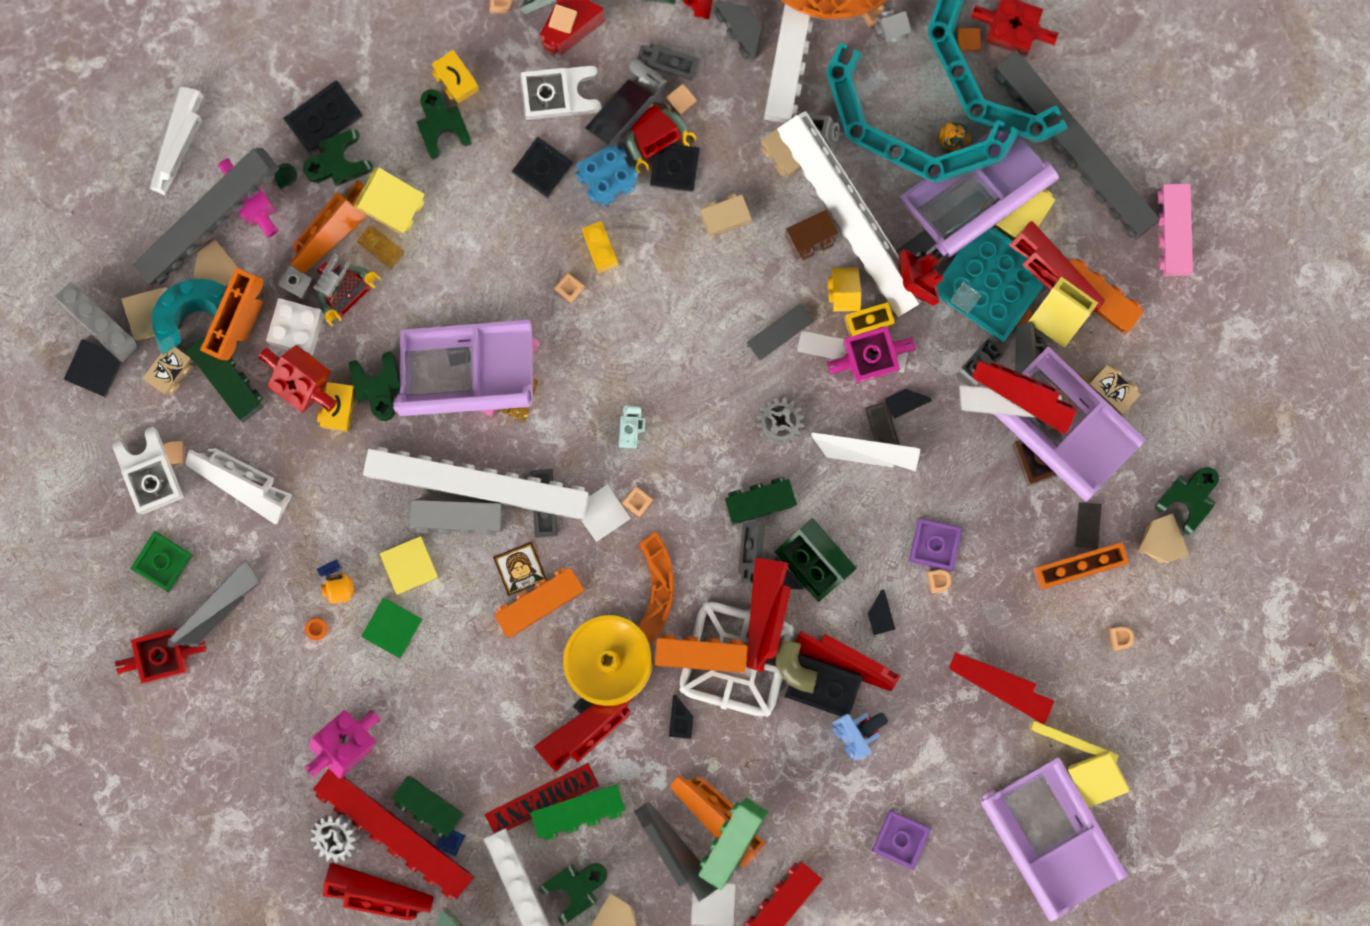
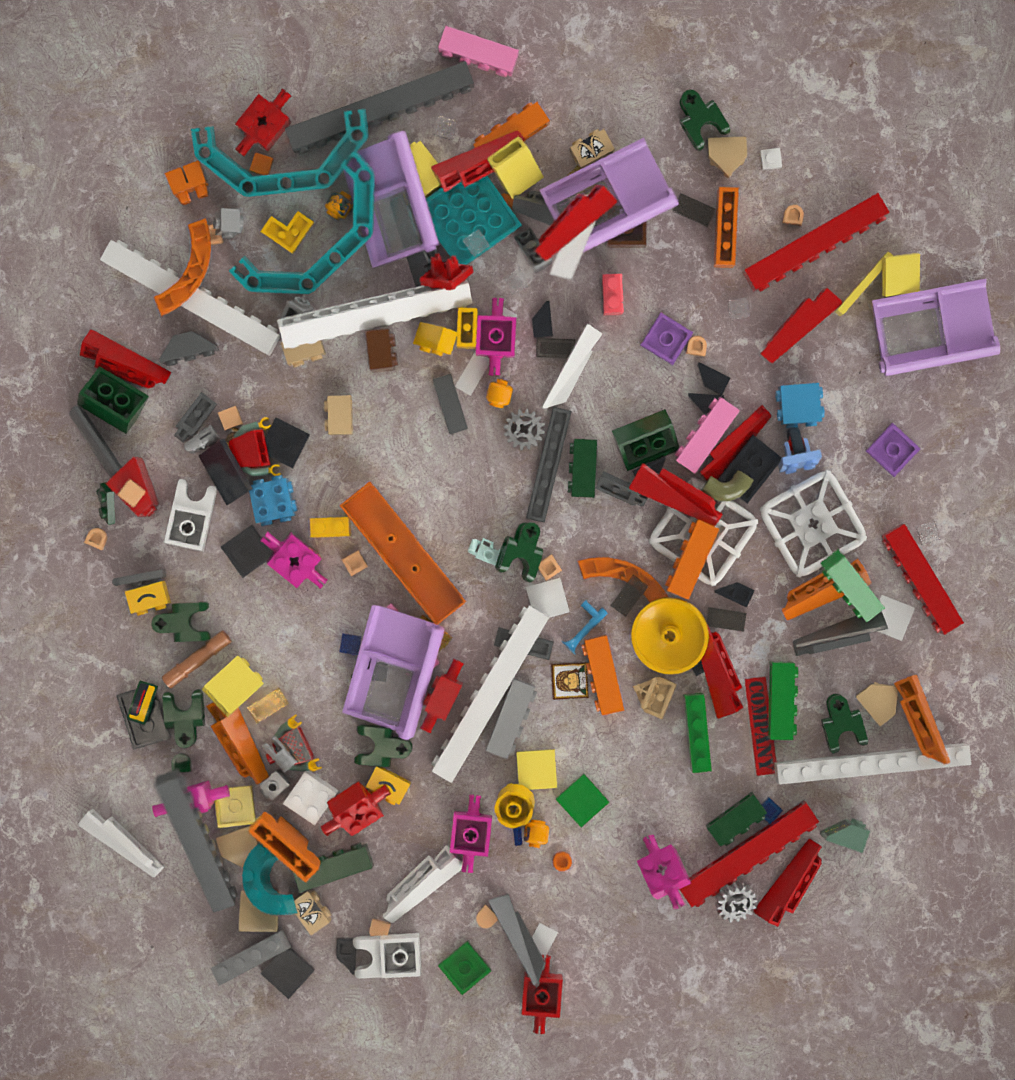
camera: 75 degrees left, 5 degrees up
none -> dark grey hinge [112,569,167,587]
none -> slope [127,680,158,725]
none -> nougat piece [162,630,232,689]
none -> light yellow tile [214,785,256,828]
none -> yellow plate [260,211,314,254]
none -> dark pink brick [260,532,328,589]
none -> black tile [336,938,356,975]
none -> orange piece [339,481,467,625]
none -> clear blue tile [339,633,362,655]
none -> red brick [420,658,464,733]
none -> dark pink brick [450,794,492,873]
none -> light nougat tile [476,904,498,928]
none -> light orange head [486,379,513,408]
none -> yellow brick [494,783,535,828]
none -> dark green piece [495,522,543,583]
none -> dark grey tile [526,407,572,523]
none -> white sticker [532,923,558,959]
none -> dark azure piece [561,600,608,655]
none -> coral brick [602,274,624,315]
none -> clear smoke tile [610,575,648,617]
none -> tan slope [633,677,677,719]
none -> bright pink brick [675,397,740,474]
none -> green brick [683,693,712,773]
none -> black tile [697,362,730,395]
none -> clear smoke tile [706,607,747,632]
none -> red brick [742,193,890,292]
none -> white plate [759,470,867,578]
none -> white plate [760,148,782,171]
none -> dark azure brick [775,383,825,428]

